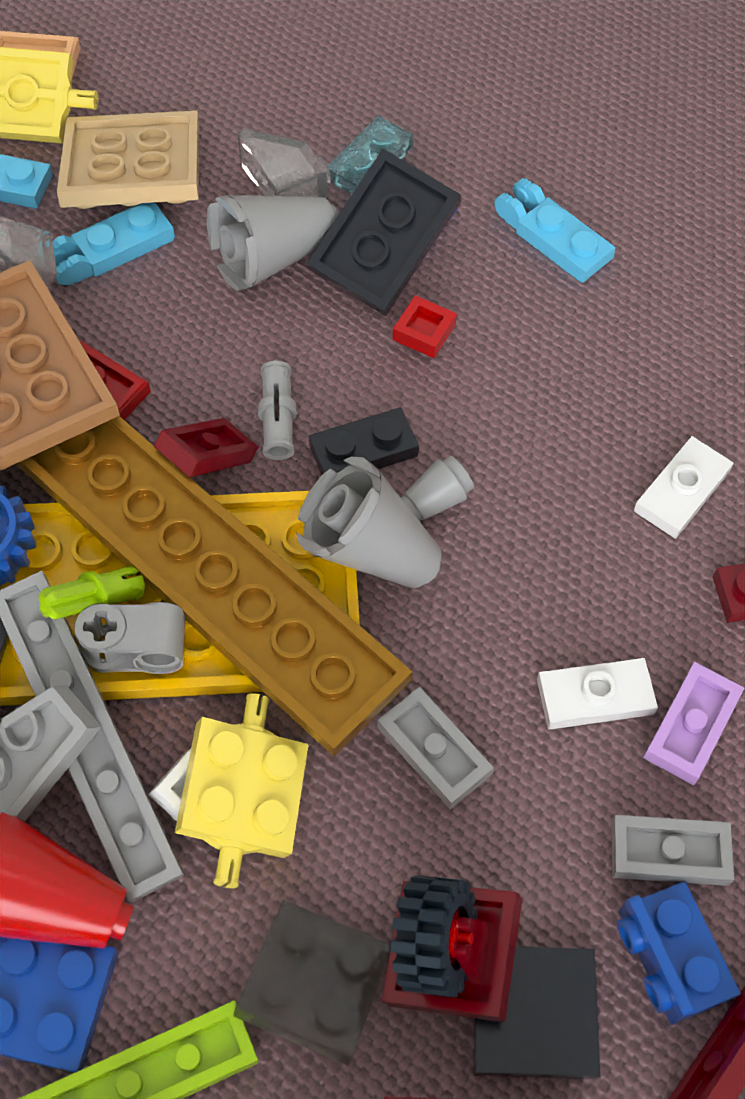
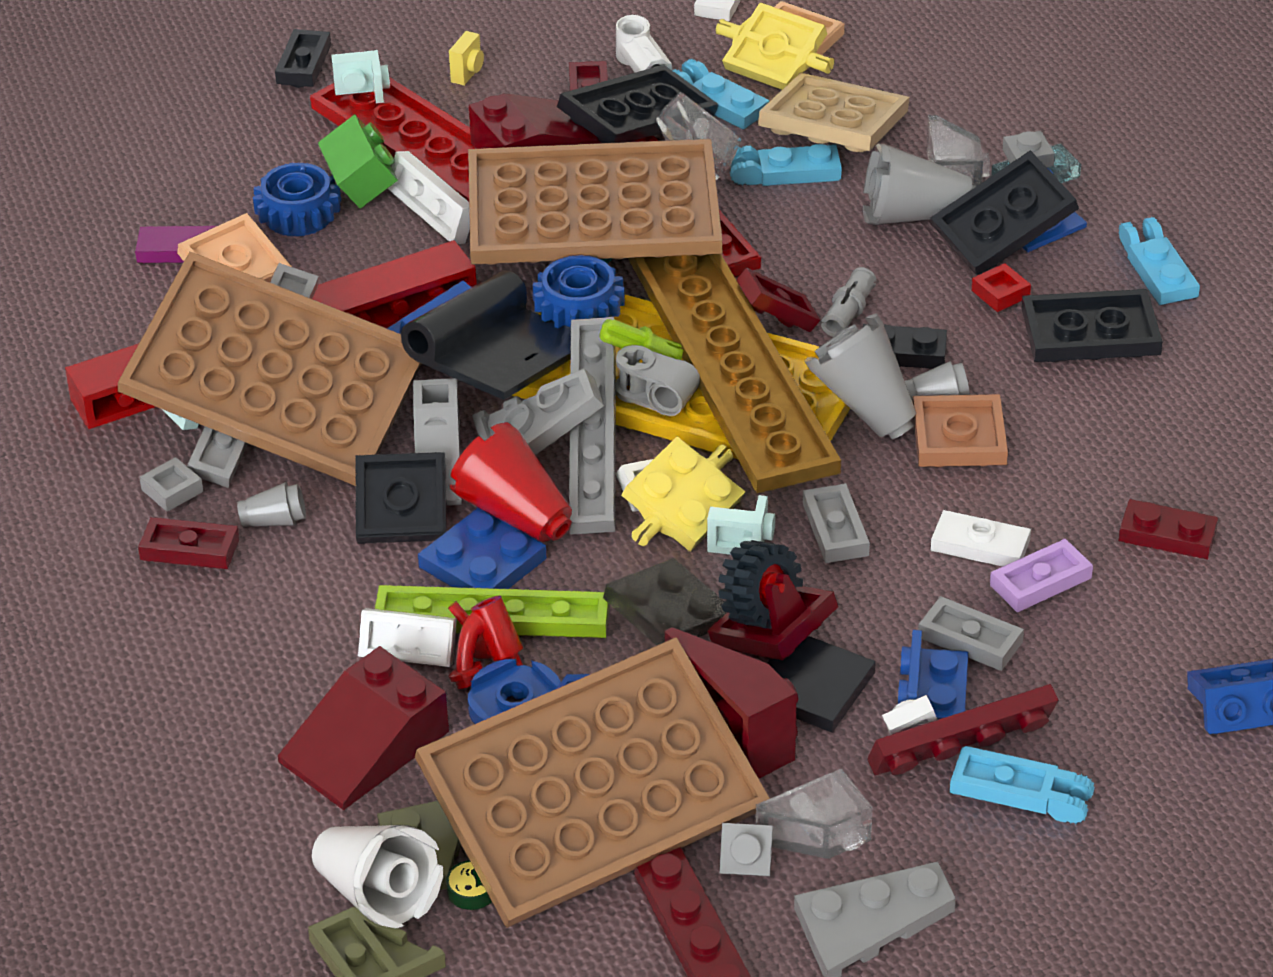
camera: 30 degrees right, 20 degrees down
white plate [634,436,734,539] -> none
none -> light aqua bracket [707,495,775,555]
none -> white plate [882,695,937,735]
none -> nougat plate [913,394,1008,467]
none -> light grey plate [1002,131,1055,167]
none -> black plate [1021,289,1163,362]

